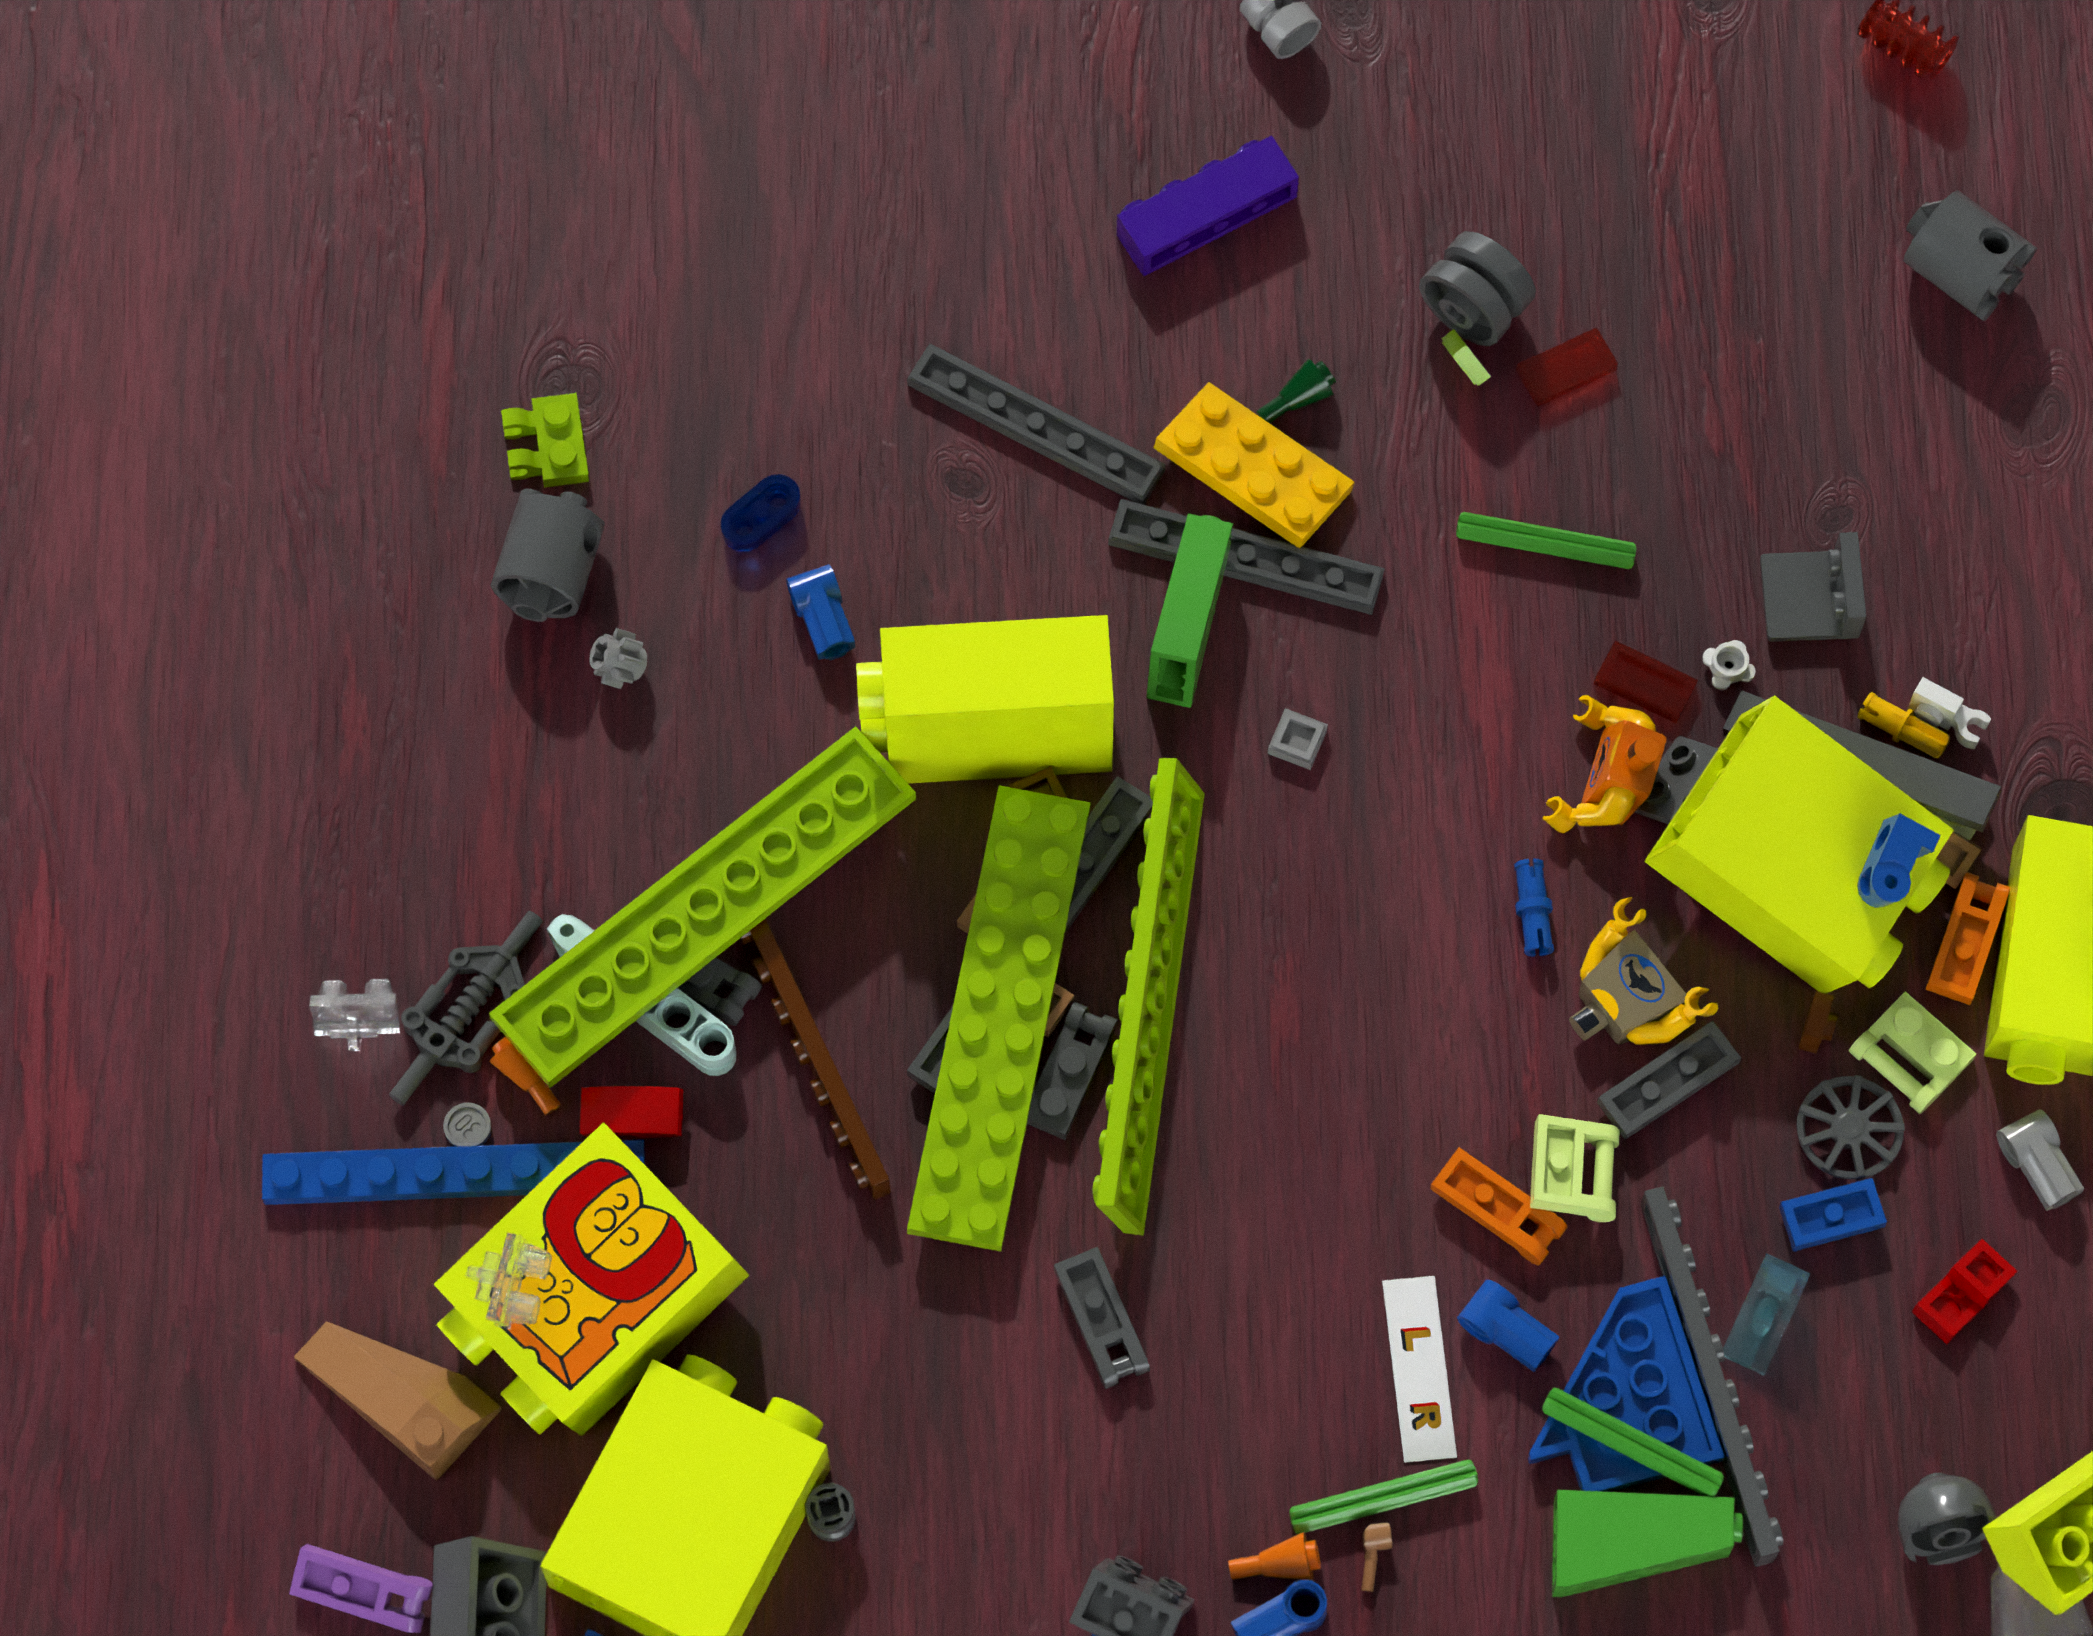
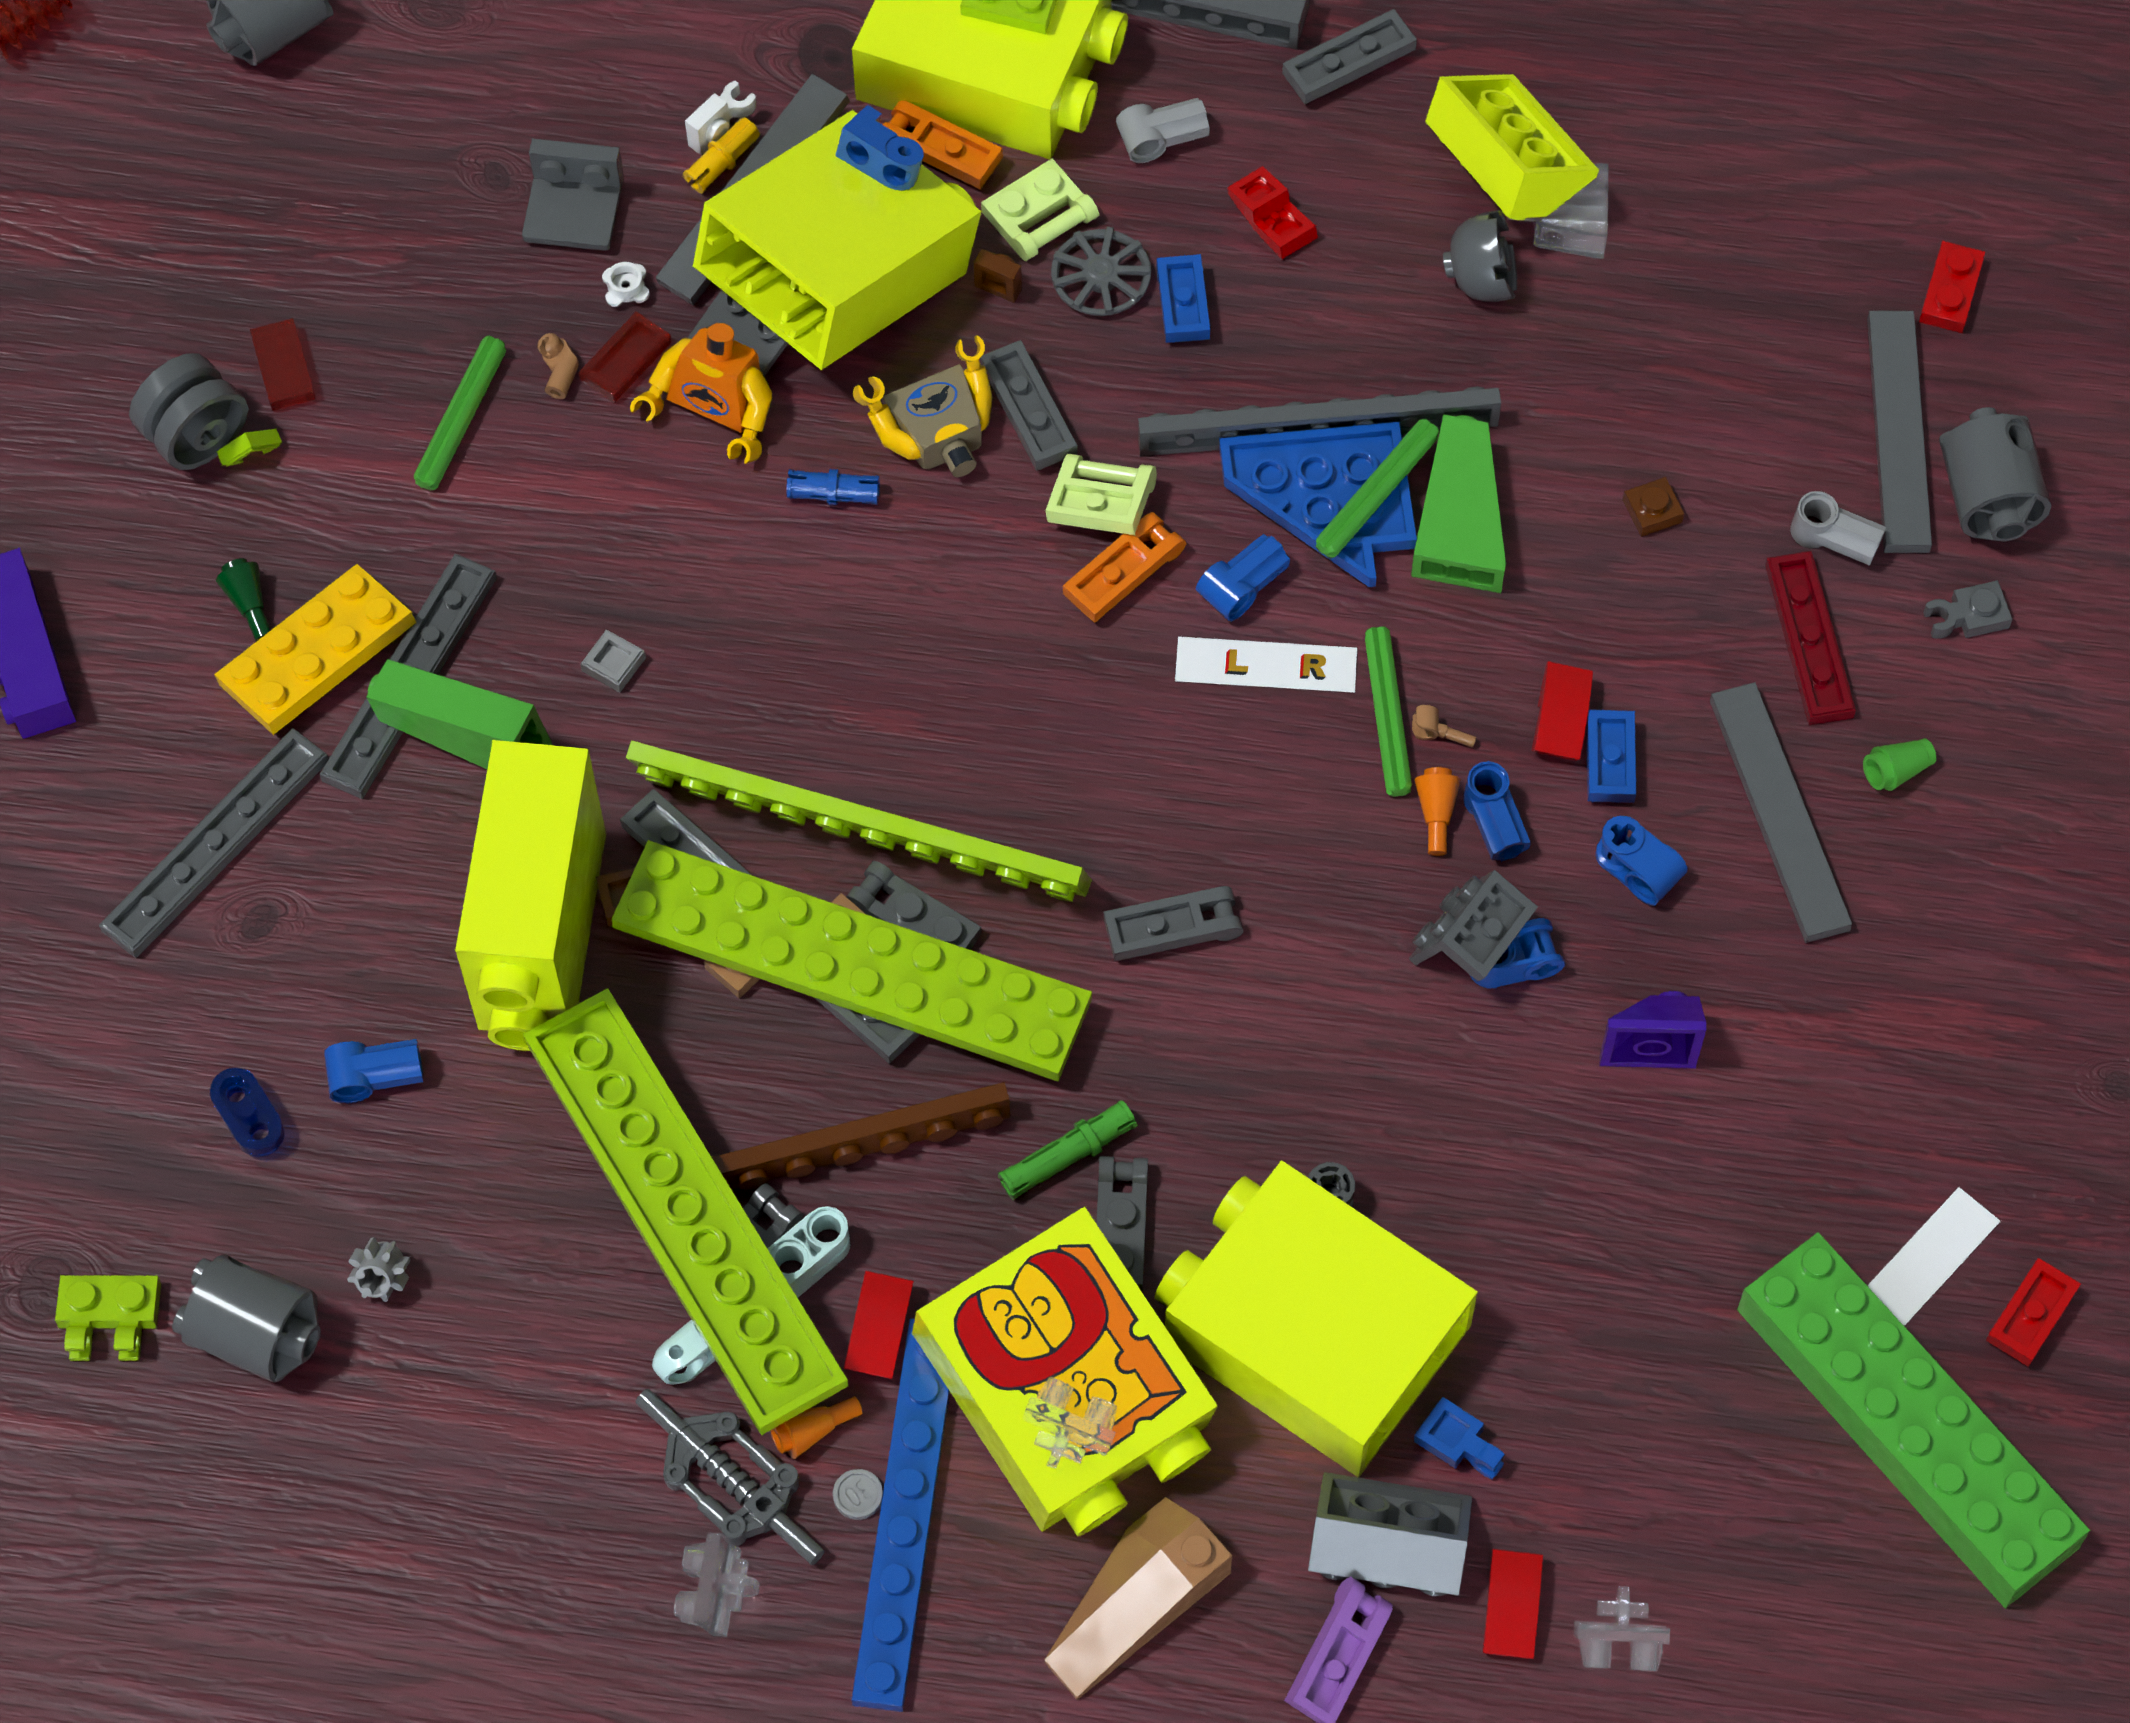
camera: 80 degrees left, 5 degrees down
clear light blue slope [1723,1253,1811,1375] -> none
none -> medium nougat arm [537,333,579,400]
none -> bright green pin [997,1100,1137,1200]
none -> dark grey plate [1096,1156,1148,1292]

